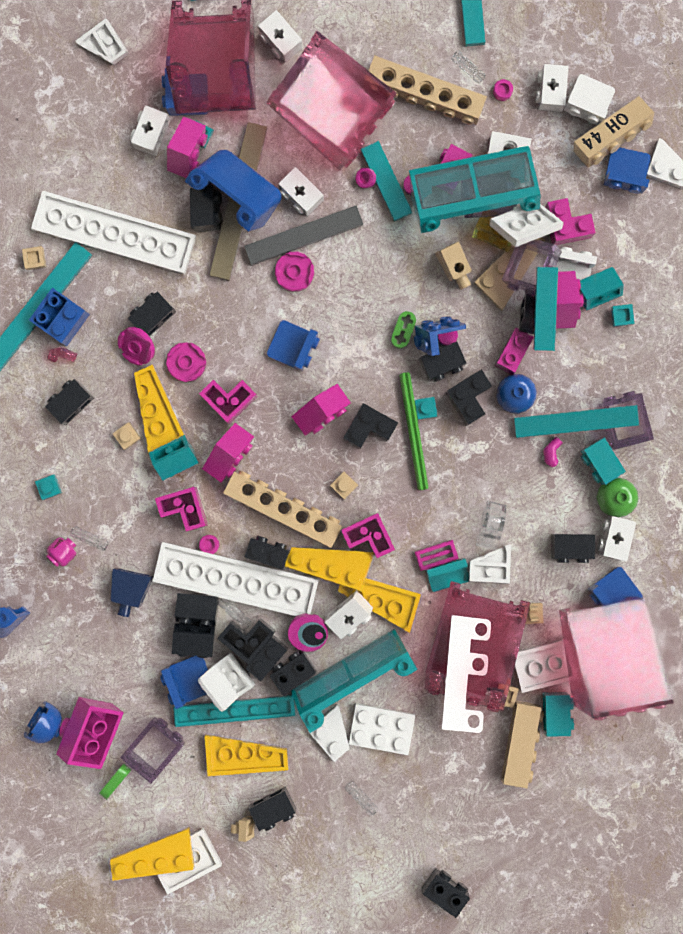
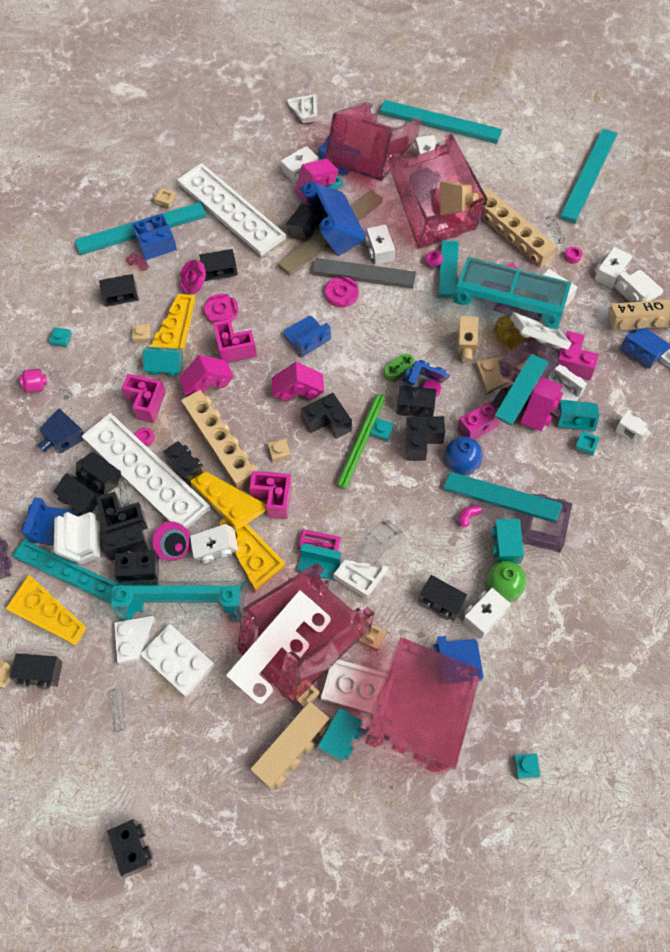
camera: 30 degrees right, 25 degrees down
none -> white panel [63,512,95,556]
none -> tan torso [440,180,479,215]
none -> white brick [615,409,648,443]

